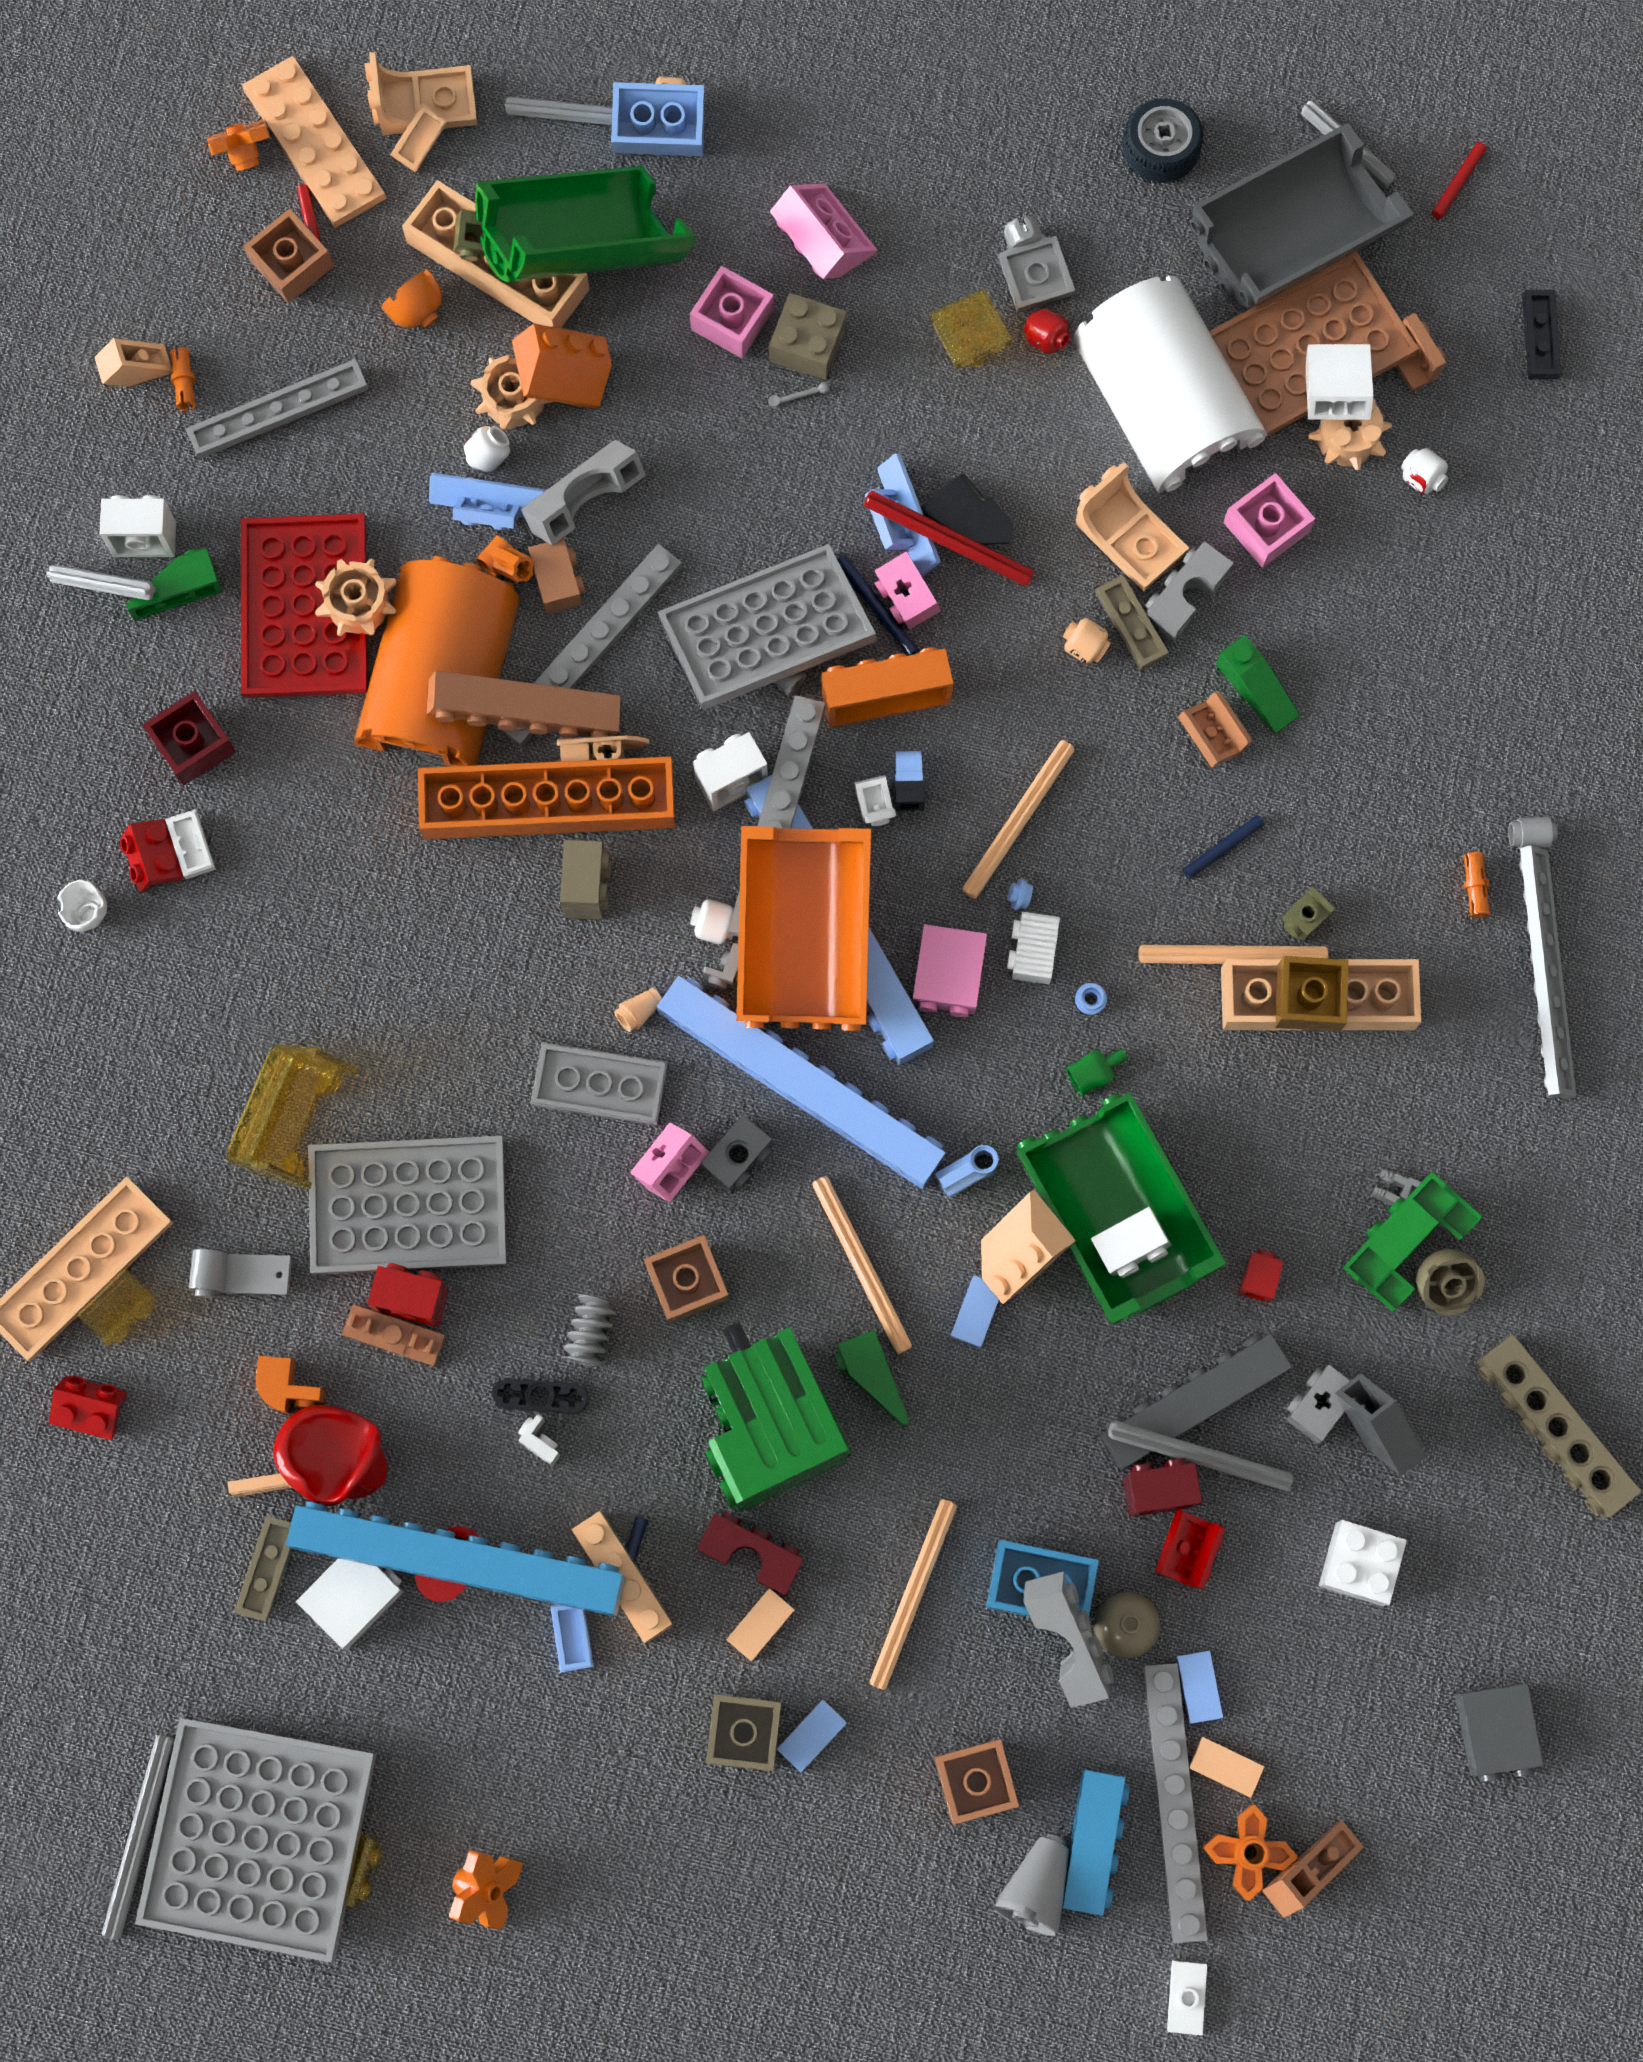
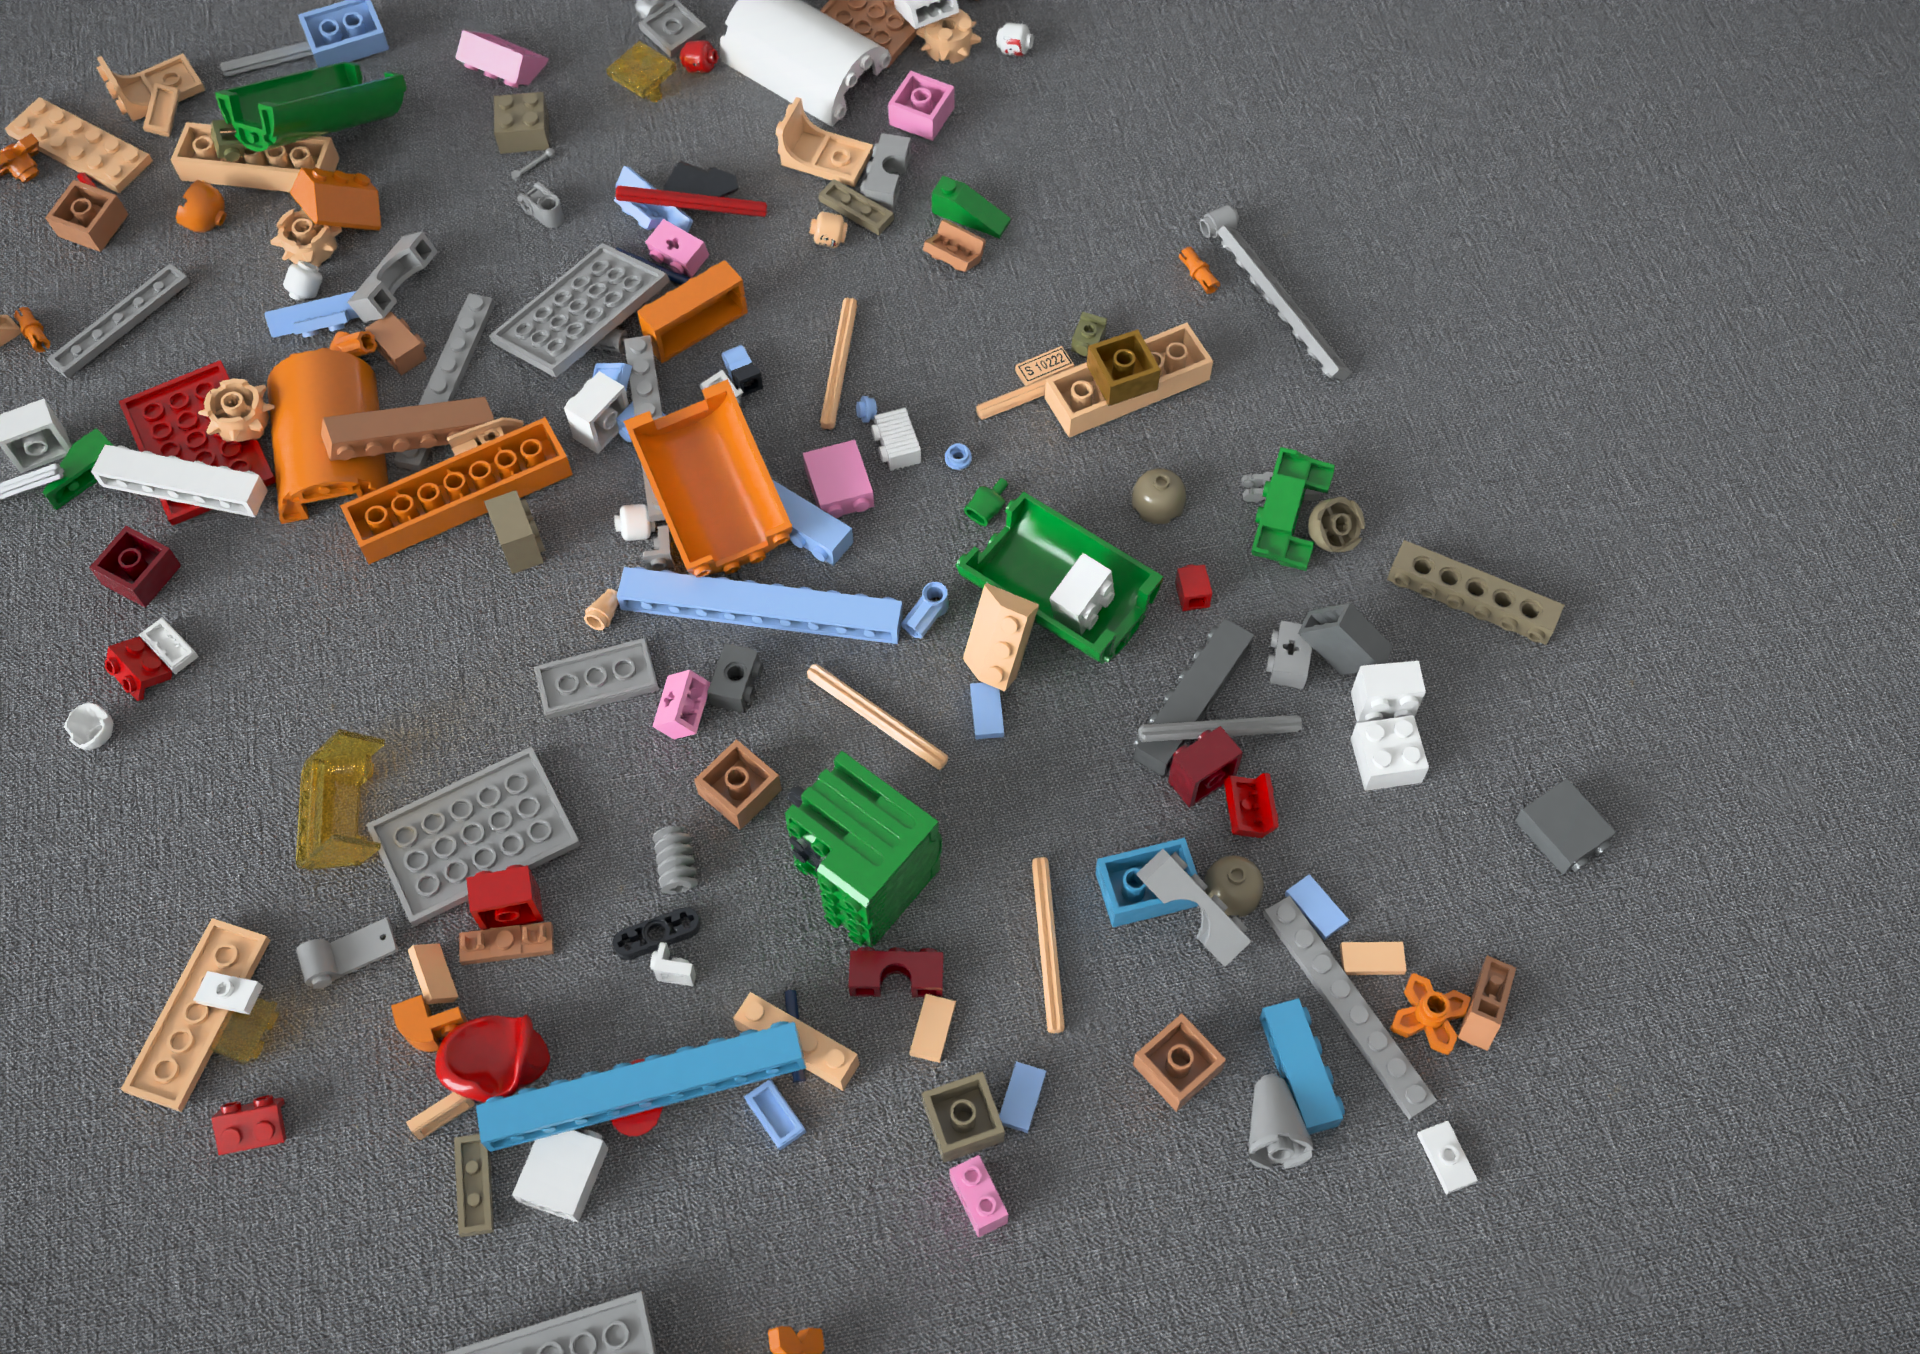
camera: 25 degrees left, 15 degrees down
bright pink brick [689,266,774,359] -> none
green slope [834,1330,910,1428] -> none
dark blue bar [1182,815,1264,879] -> none
none -> white brick [91,445,268,517]
none -> white plate [193,971,263,1015]
none -> light nougat tile [408,943,458,1005]
none -> light grey piece [517,182,565,228]
none -> light blue tile [592,363,632,391]
none -> bright pink brick [950,1155,1008,1238]
none -> light nougat tile [1015,346,1074,386]
none -> dark tan cylinder [1132,468,1186,524]
none -> white brick [1351,661,1426,723]

